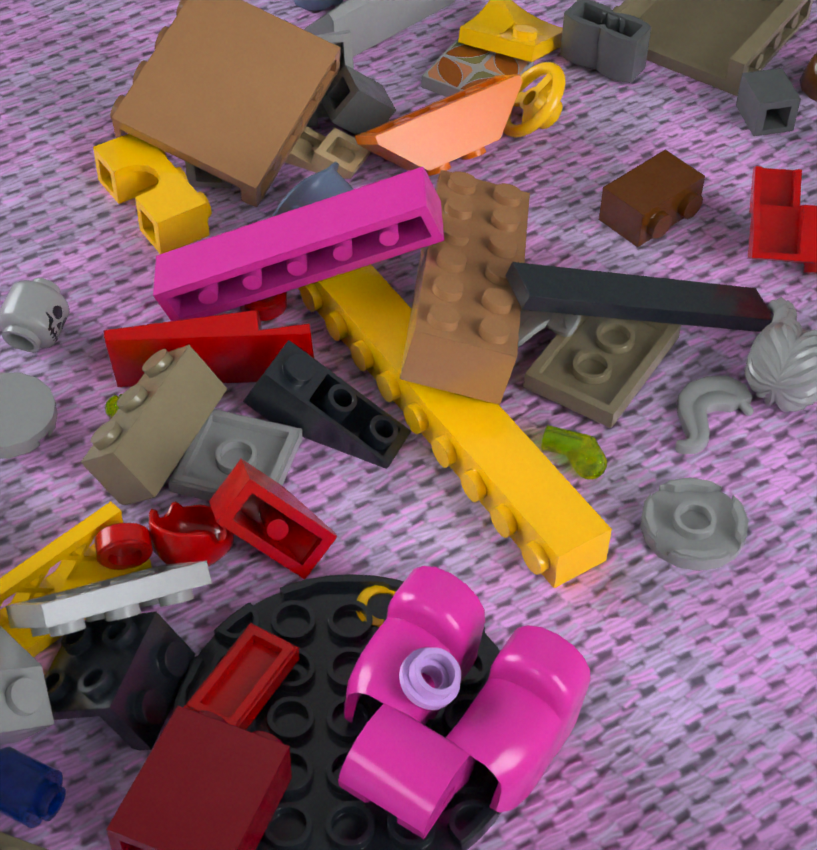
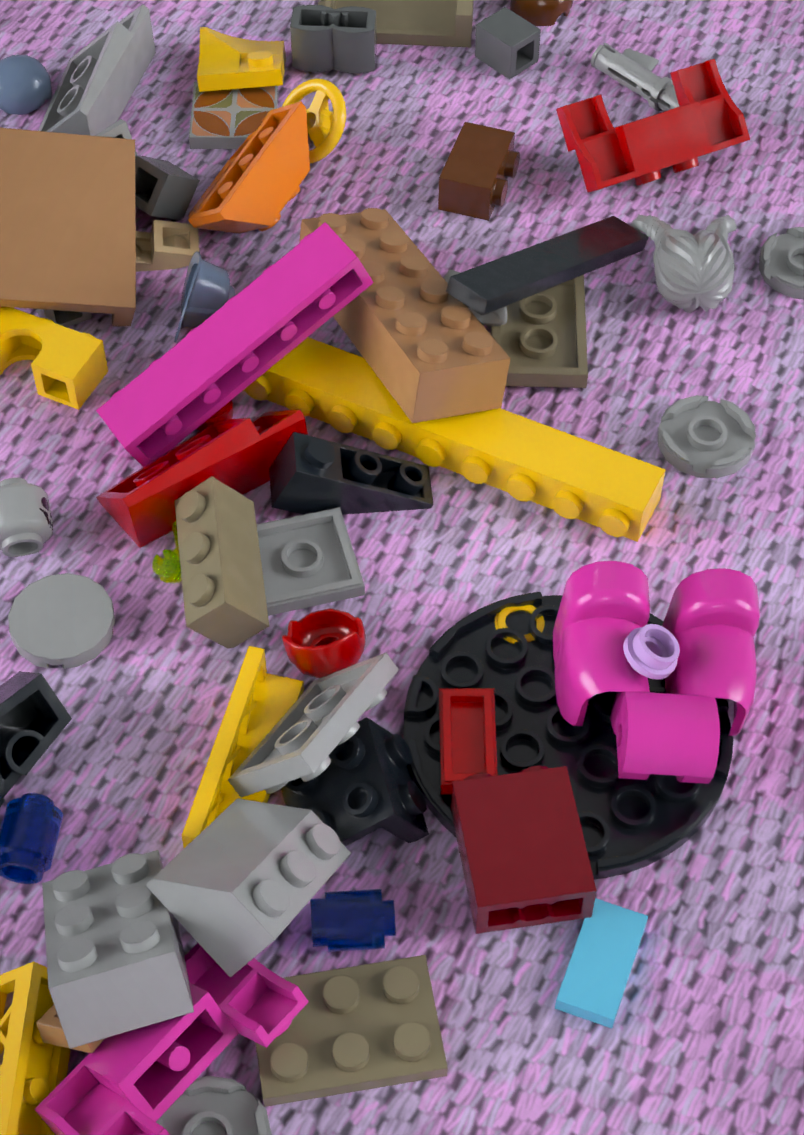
camera: 30 degrees left, 5 degrees up
red tile [94,523,153,570] -> none
red slope [209,458,337,580] -> none
clear neon green arm [541,425,607,480] -> none
light grey piece [675,376,754,455] -> none

